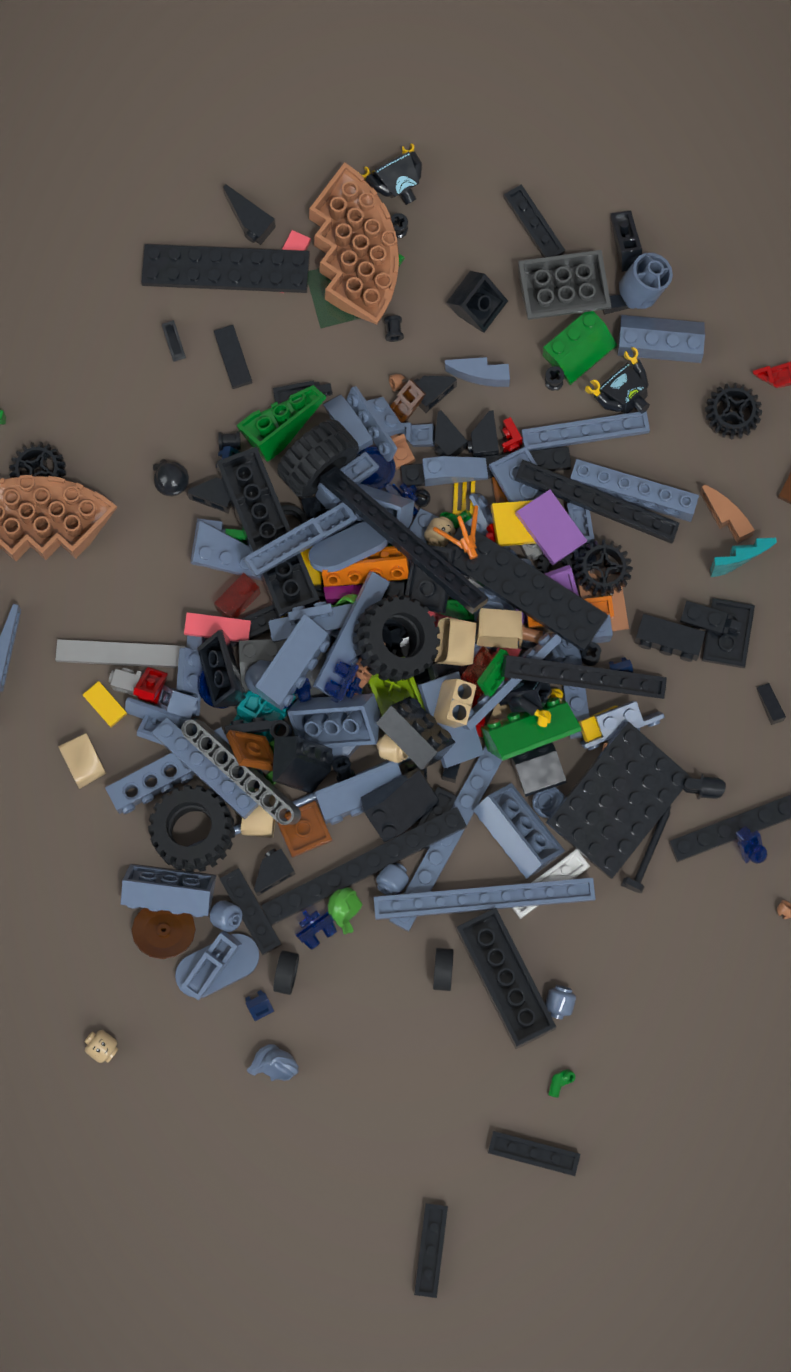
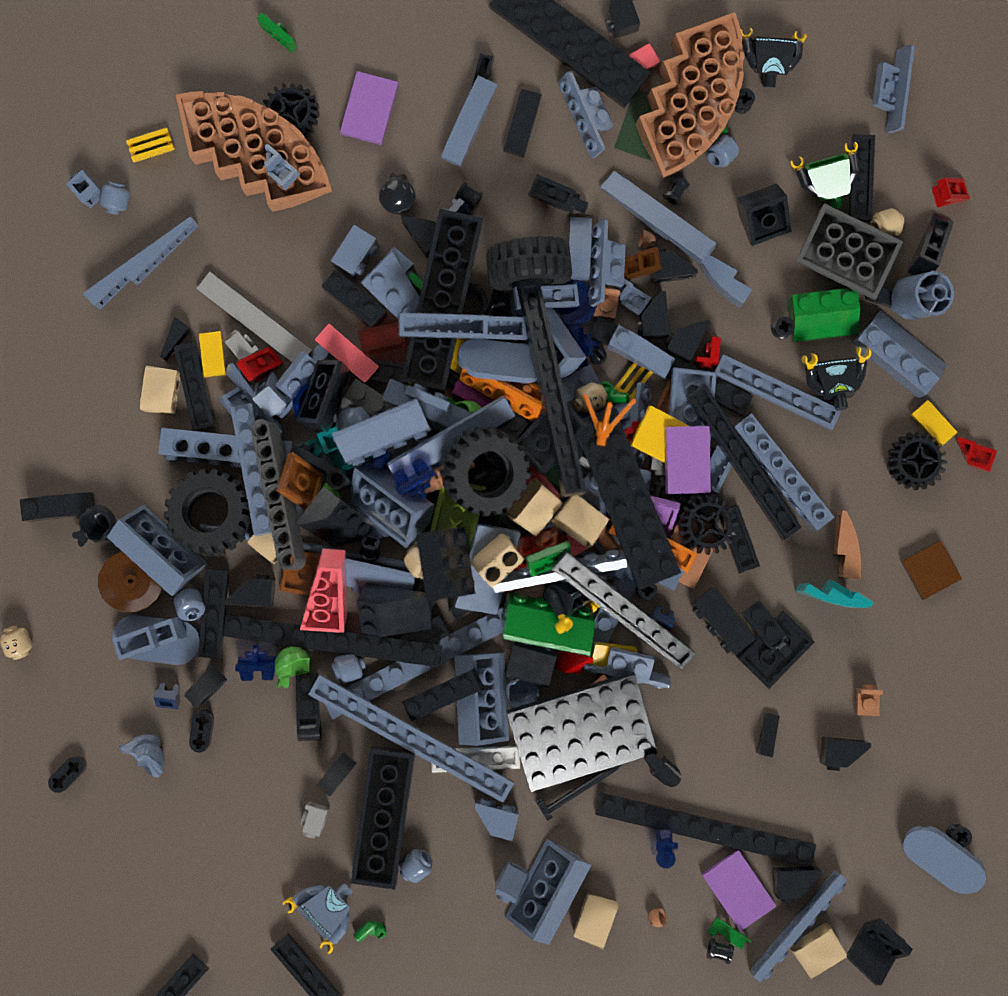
camera: 30 degrees right, 10 degrees up
green wedge [236,385,326,462] -> none
none -> black slope [19,492,95,522]
none -> black beam [48,756,87,793]
none -> black hat [72,505,117,547]
none -> black piece [160,317,192,361]
none -> black plate [174,342,216,431]
none -> black beam [189,710,214,753]
none -> sand blue slope [265,143,300,190]
none -> sand blue torso [283,883,352,954]
none -> black plate [296,674,322,742]
none -> coral wedge [300,549,348,633]
none -> light grey brick [301,801,330,838]
none -> black brick [321,270,388,332]
none -> sand blue brick [331,225,378,279]
none -> medium lavender tile [340,71,399,145]
none -> black plate [402,668,485,722]
none -> sand blue slope [441,76,498,167]
none -> sand blue slope [475,798,519,841]
none -> sand blue slope [495,860,528,904]
none -> sand blue slope [505,839,591,945]
none -> red slope [554,650,594,674]
none -> sand blue bracket [558,72,613,159]
none -> tan piece [573,892,618,950]
none -> sand blue slope [601,171,716,264]
none -> sand blue head [707,135,739,167]
none -> black tile [718,505,760,574]
none -> torso [790,142,860,209]
none -> tan head [870,208,905,237]
none -> sand blue bracket [872,45,915,133]
none -> yellow tile [910,400,957,446]
none -> red slope [932,178,970,207]

